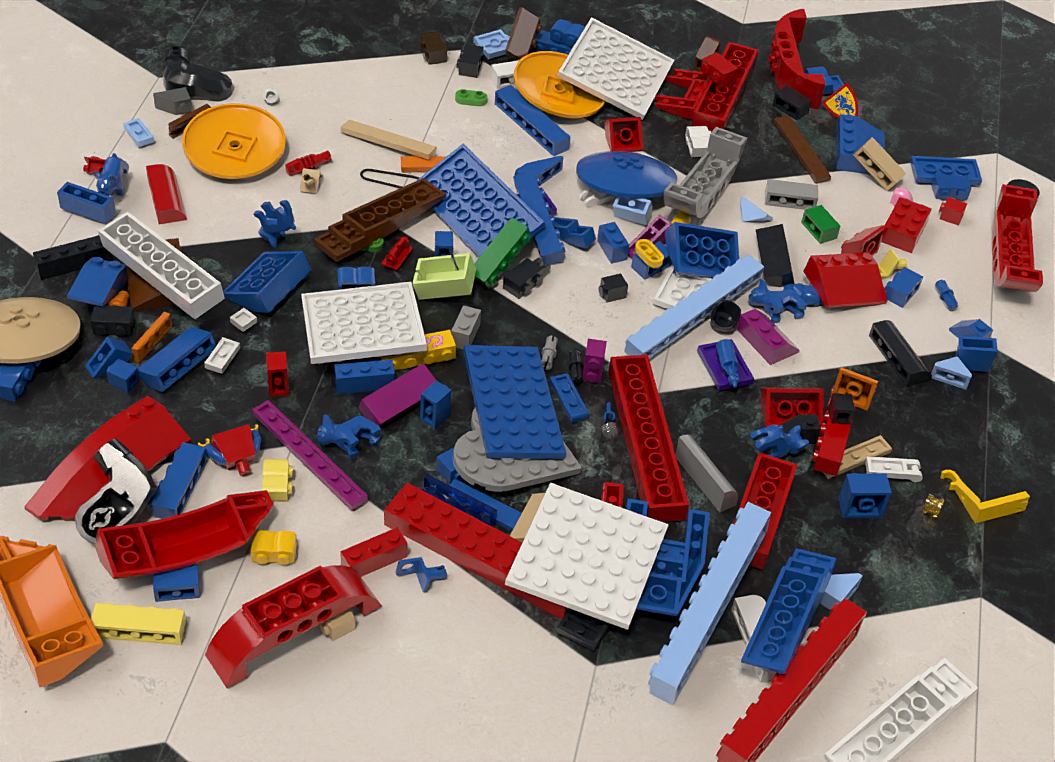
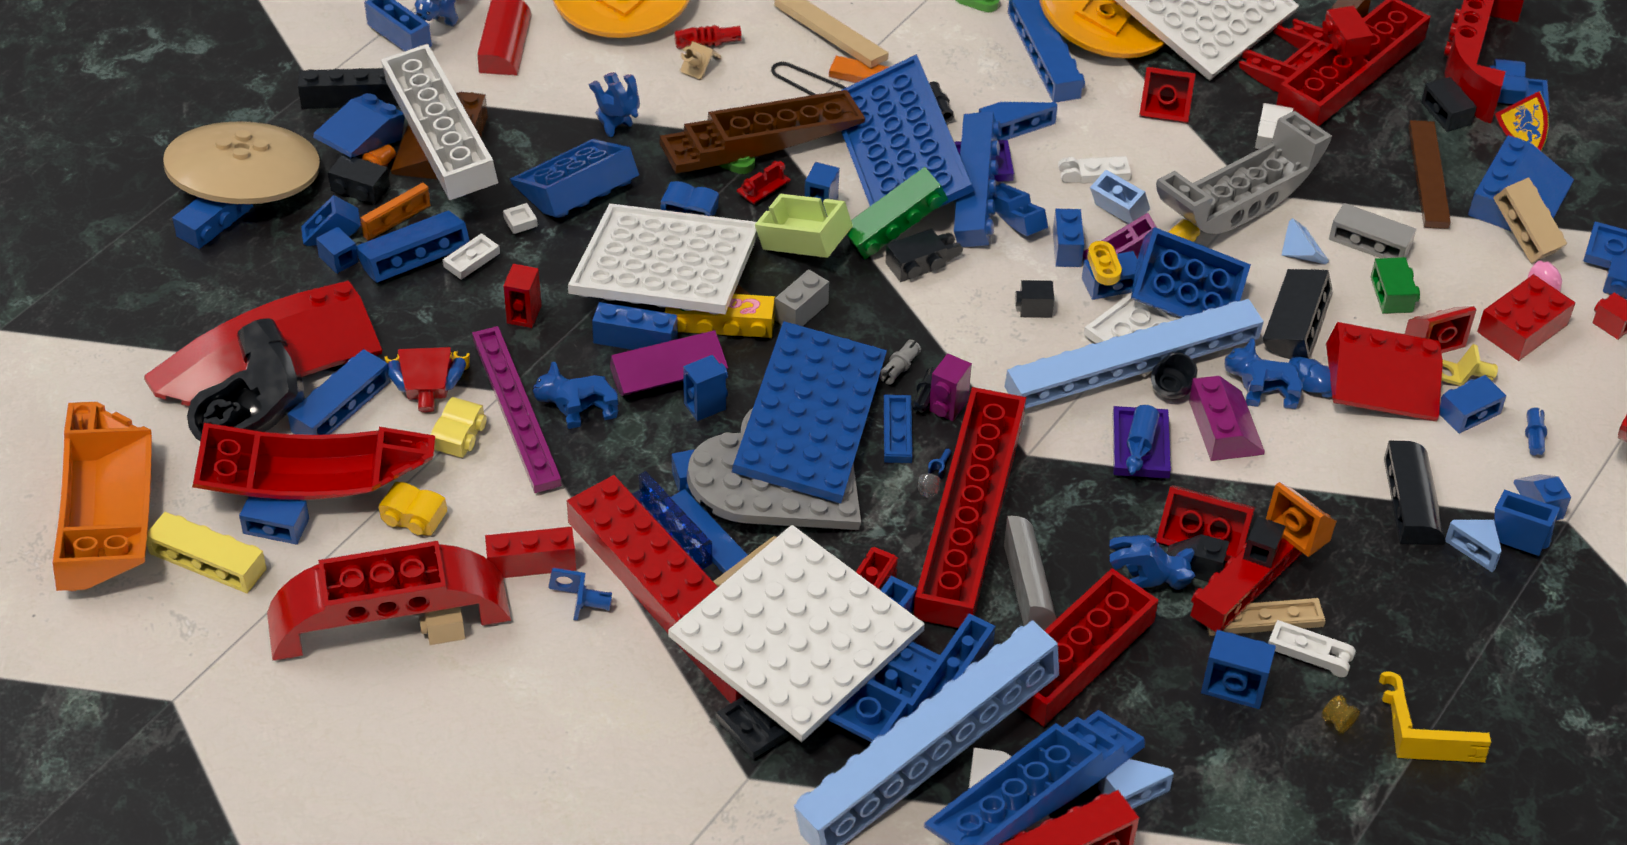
camera: 25 degrees right, 0 degrees up
blue dish [576,151,677,198] -> none

